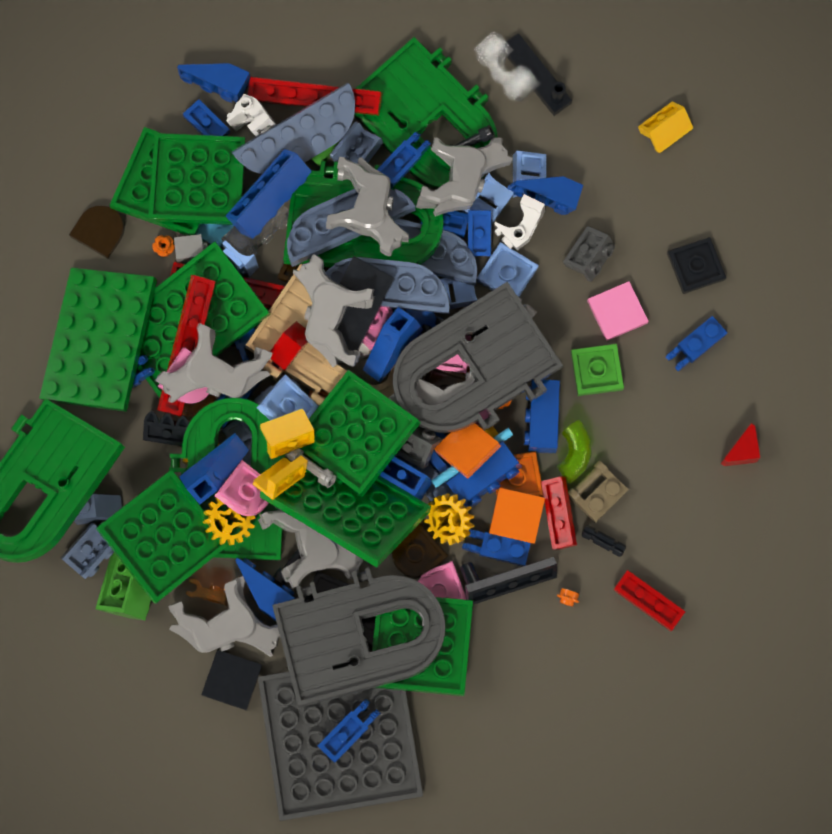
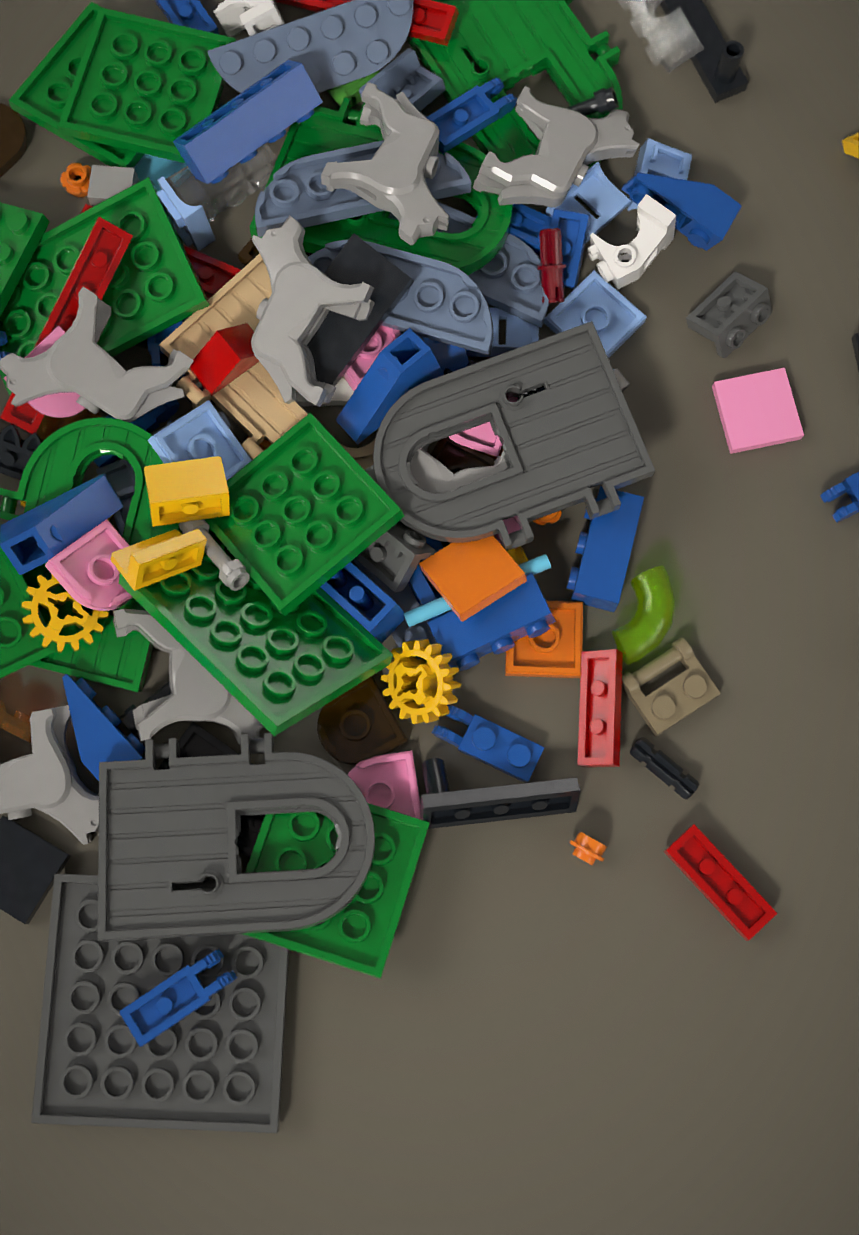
camera: 15 degrees right, 0 degrees up
orange tile [489,488,545,544] -> none
bright green plate [571,344,624,396] -> none
none -> dark red axle [537,228,566,303]

